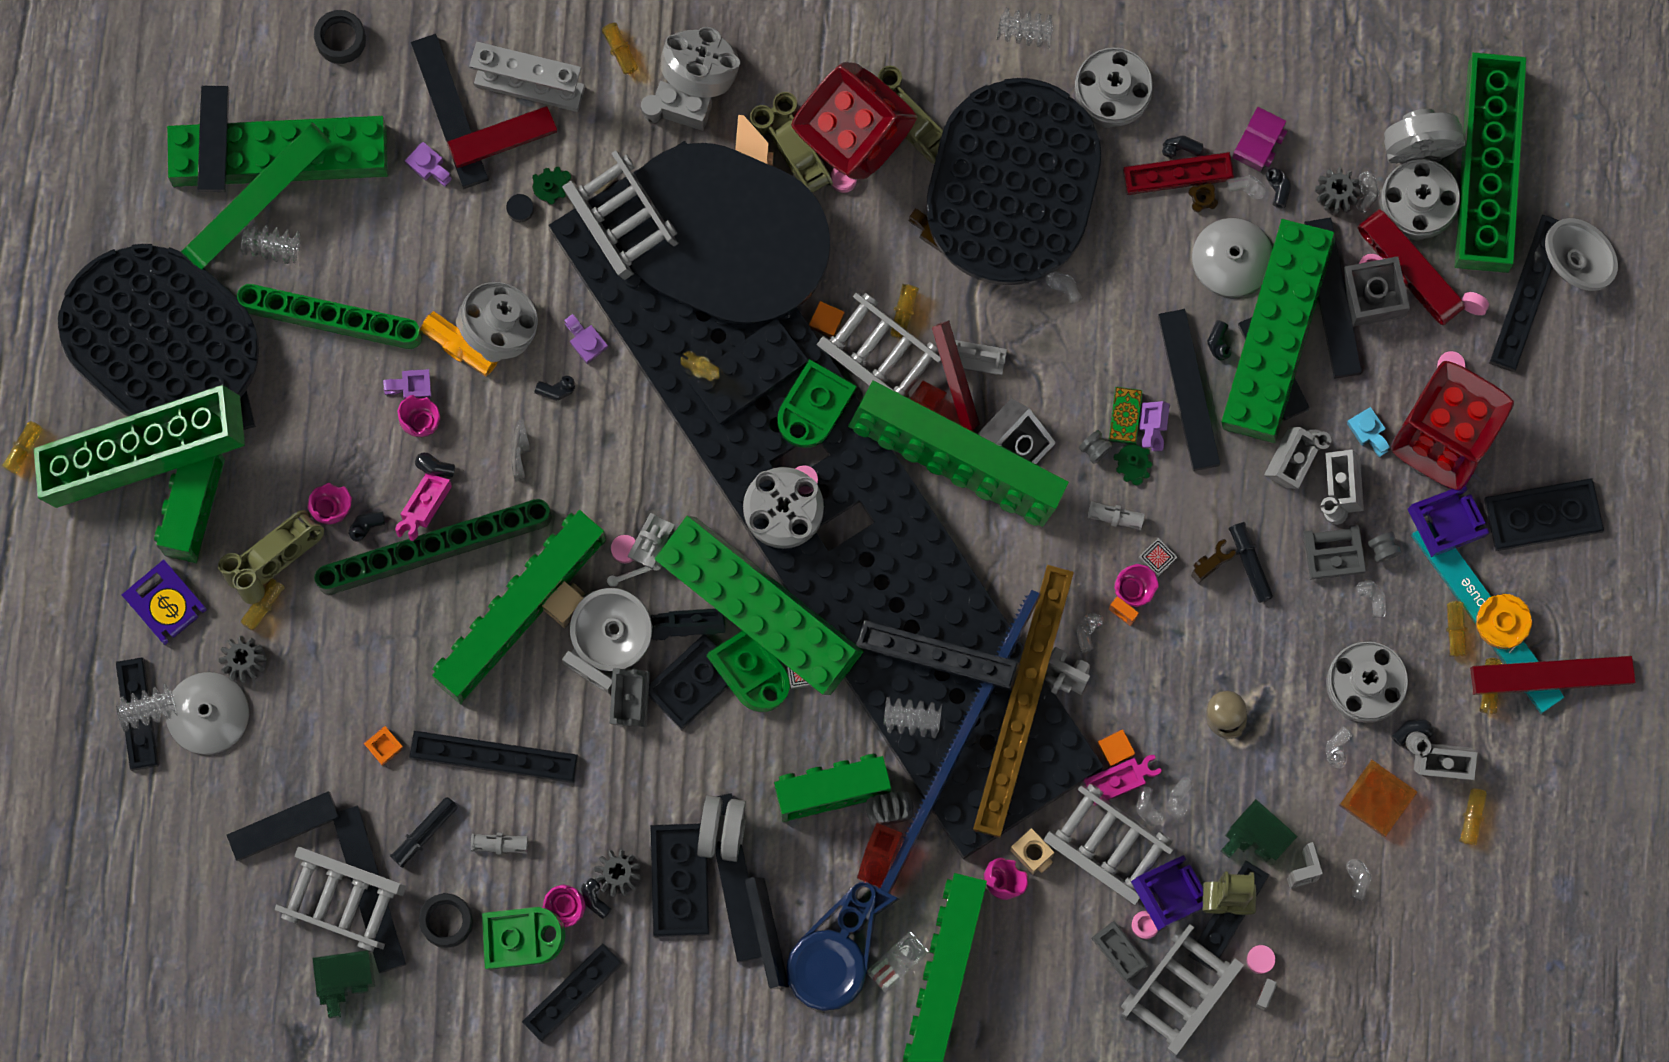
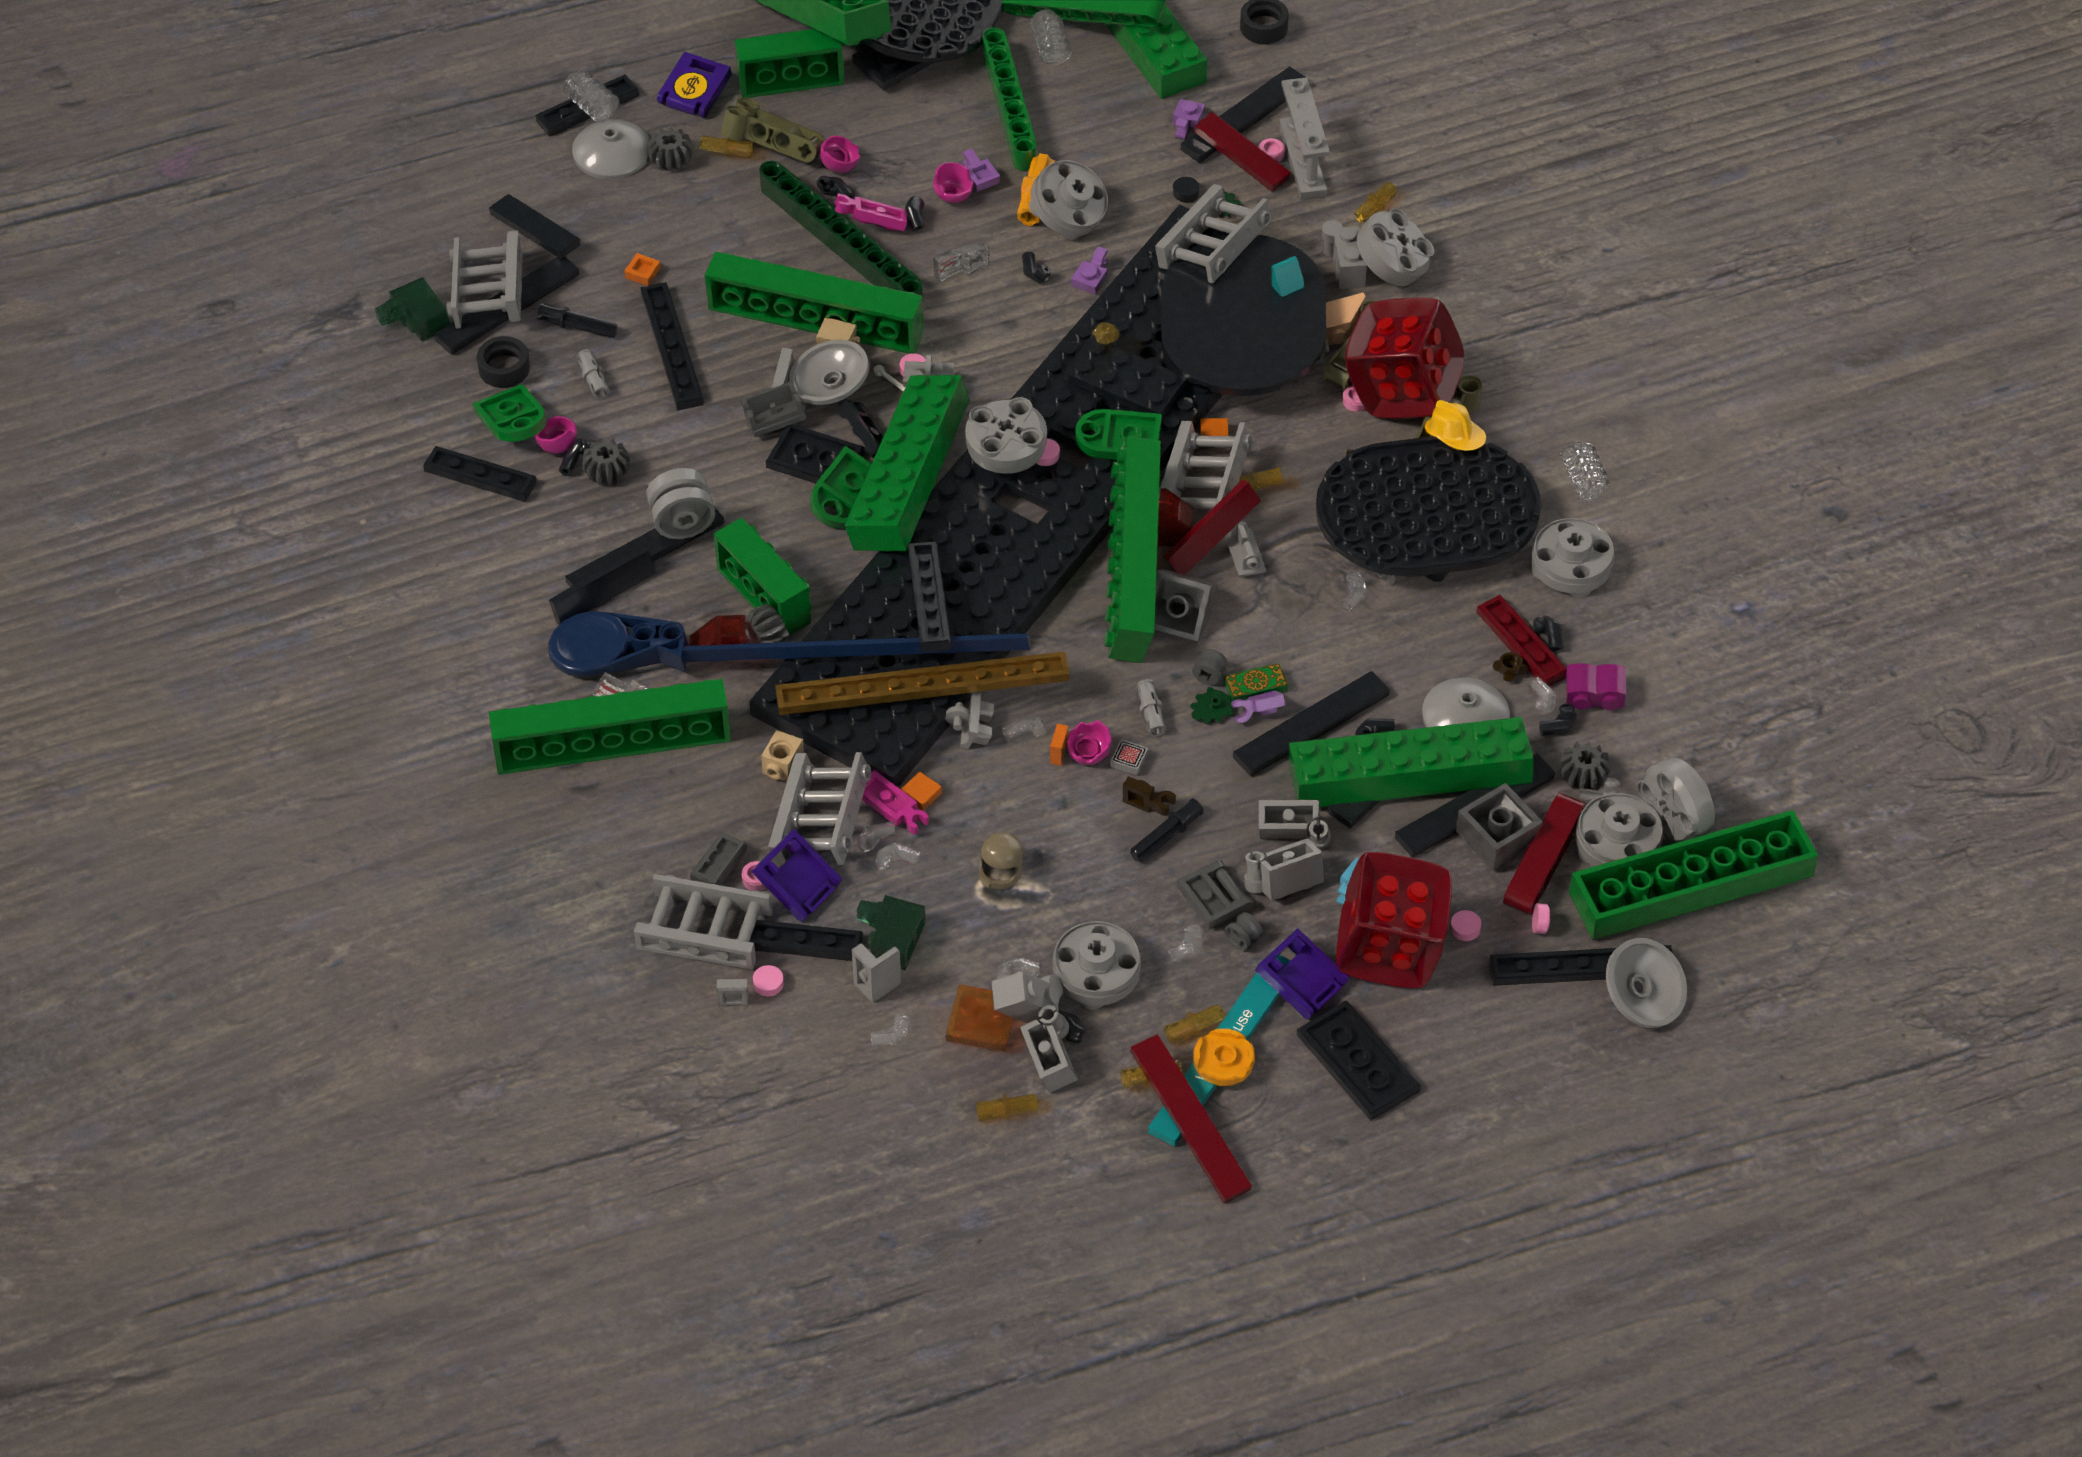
camera: 65 degrees right, 25 degrees down
black tile [650,823,709,937] -> none
clear piece [883,697,942,738] -> none
dark pink hair [984,858,1028,900] -> none
olive piece [1203,871,1256,915] -> none
none -> light grey hinge [992,971,1063,1024]
none -> bright pink tile [1259,138,1285,162]
none -> teal slope [1272,256,1304,297]
none -> yellow piece [1425,400,1486,451]

